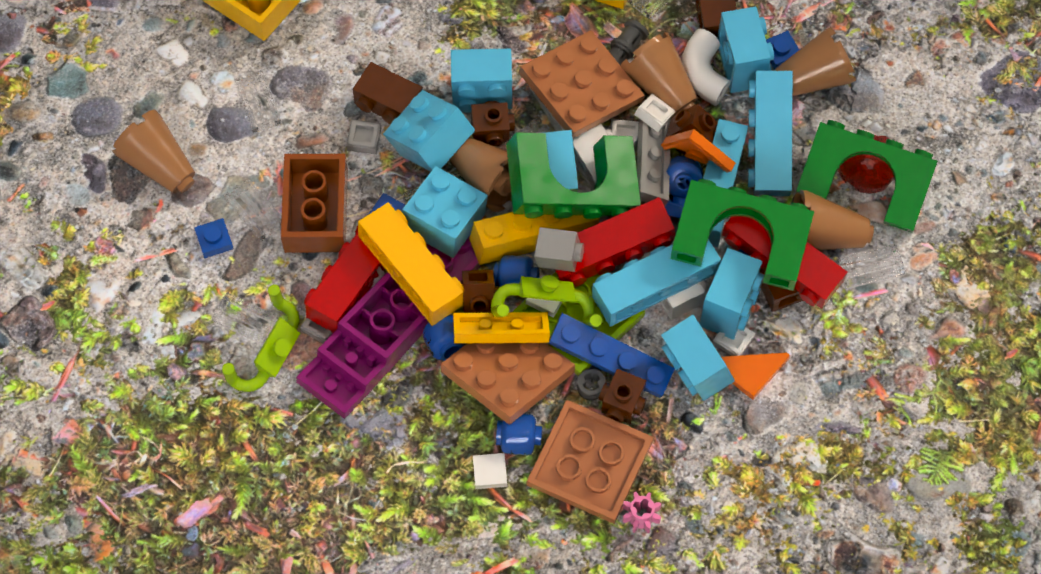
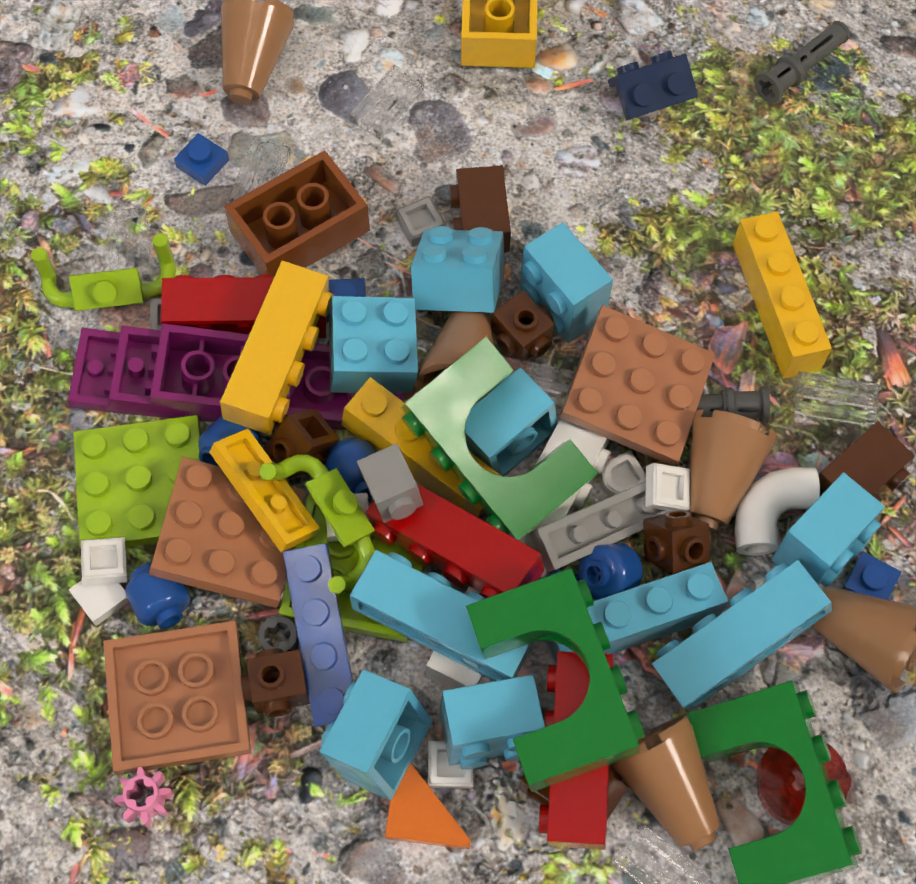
camera: 55 degrees right, 0 degrees up
orange tile [661,129,736,173] -> none
none -> lime plate [73,415,201,549]
none -> white tile [81,537,127,586]

